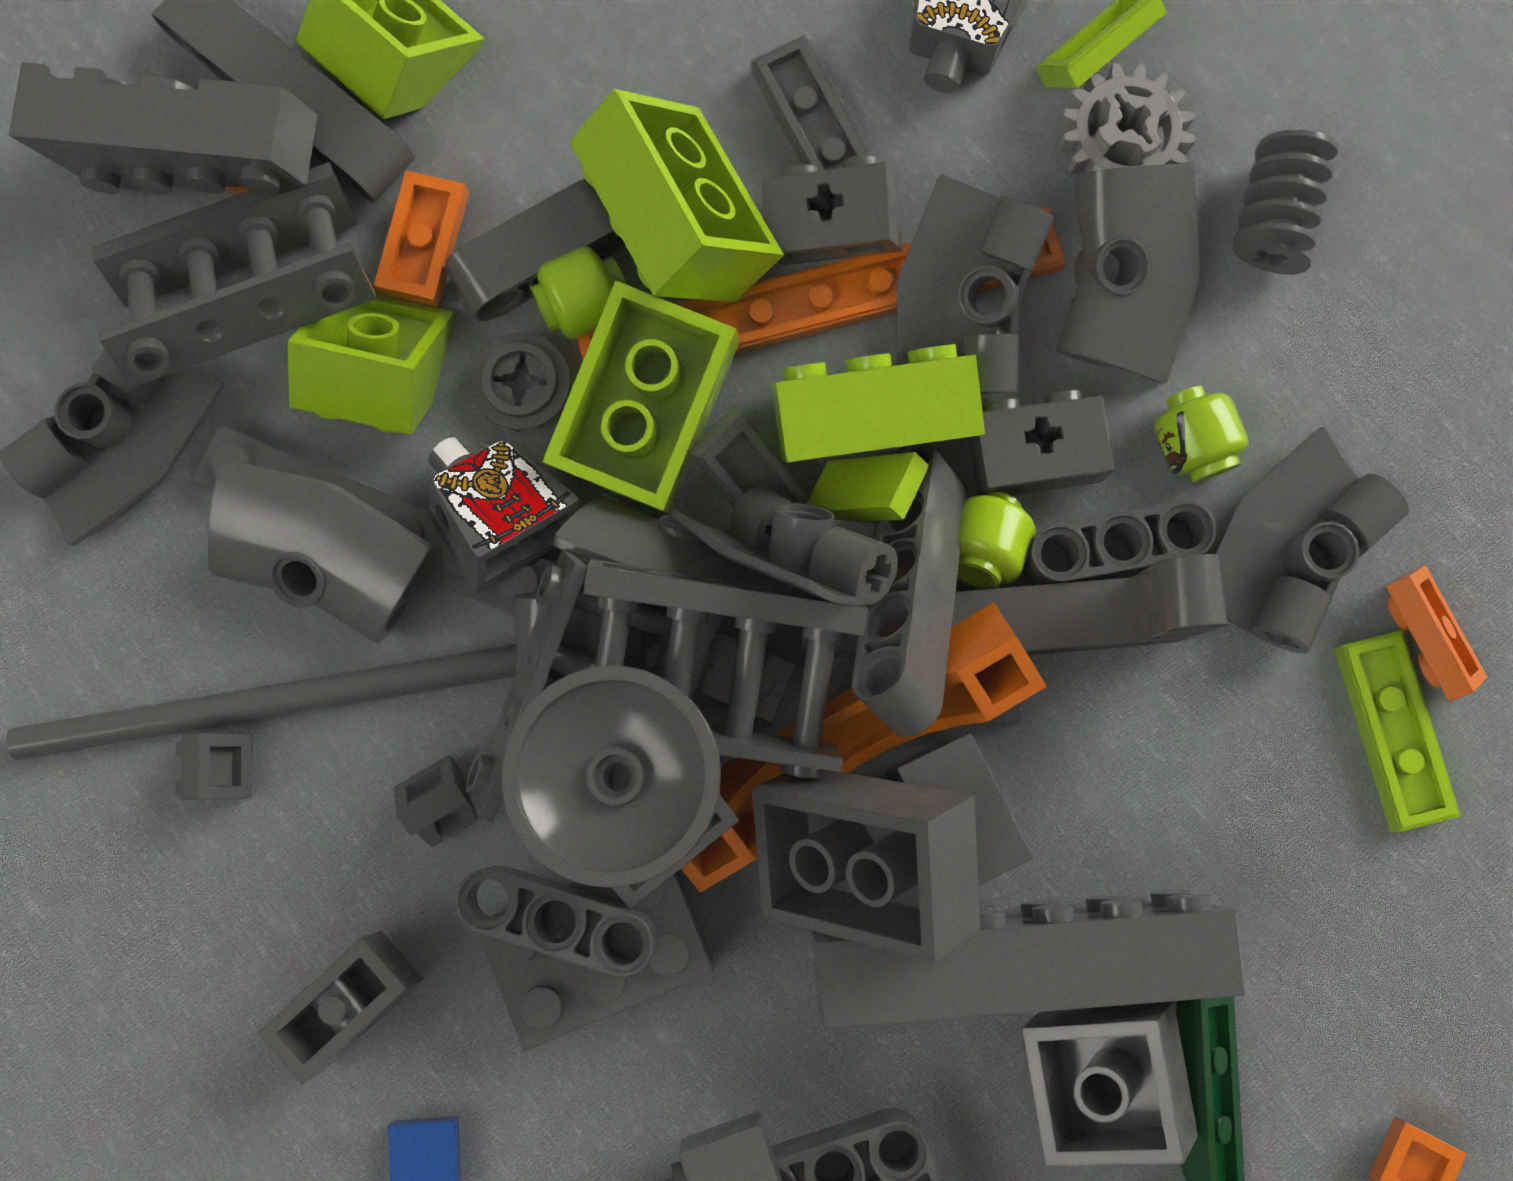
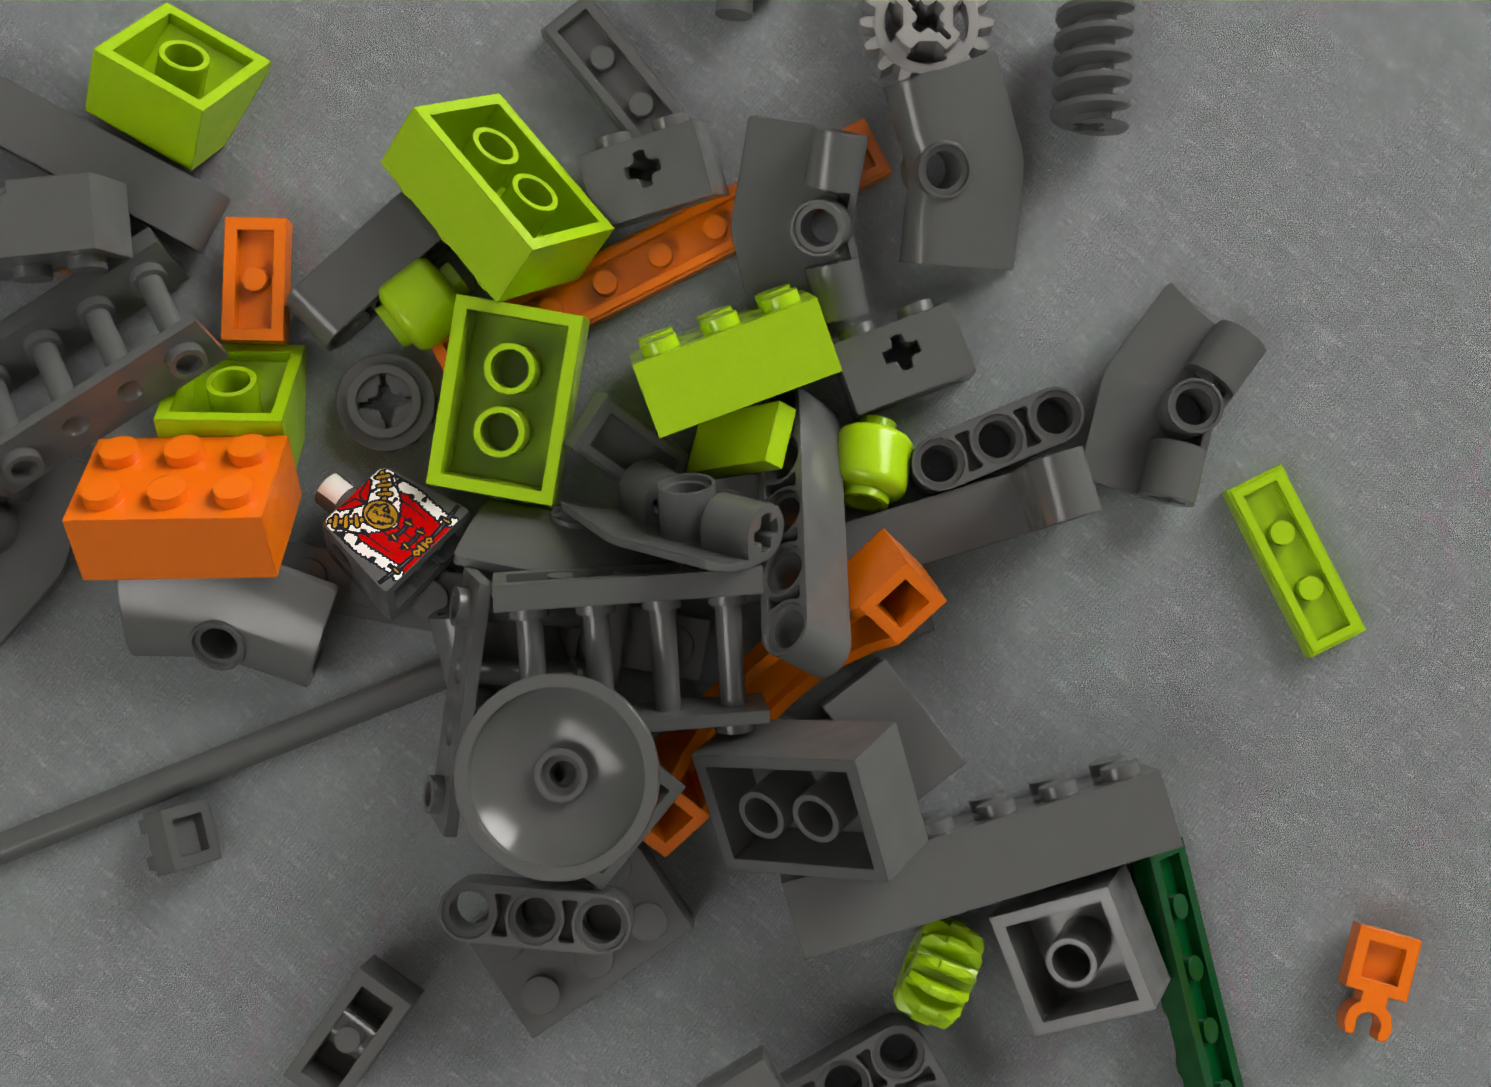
camera: 10 degrees left, 5 degrees up
dark grey tile [394,755,477,847] -> none
lime head [1154,385,1249,484] -> none
orange plate [1386,565,1488,702] -> none
none -> orange brick [62,433,302,580]
none -> lime gear [893,917,985,1030]

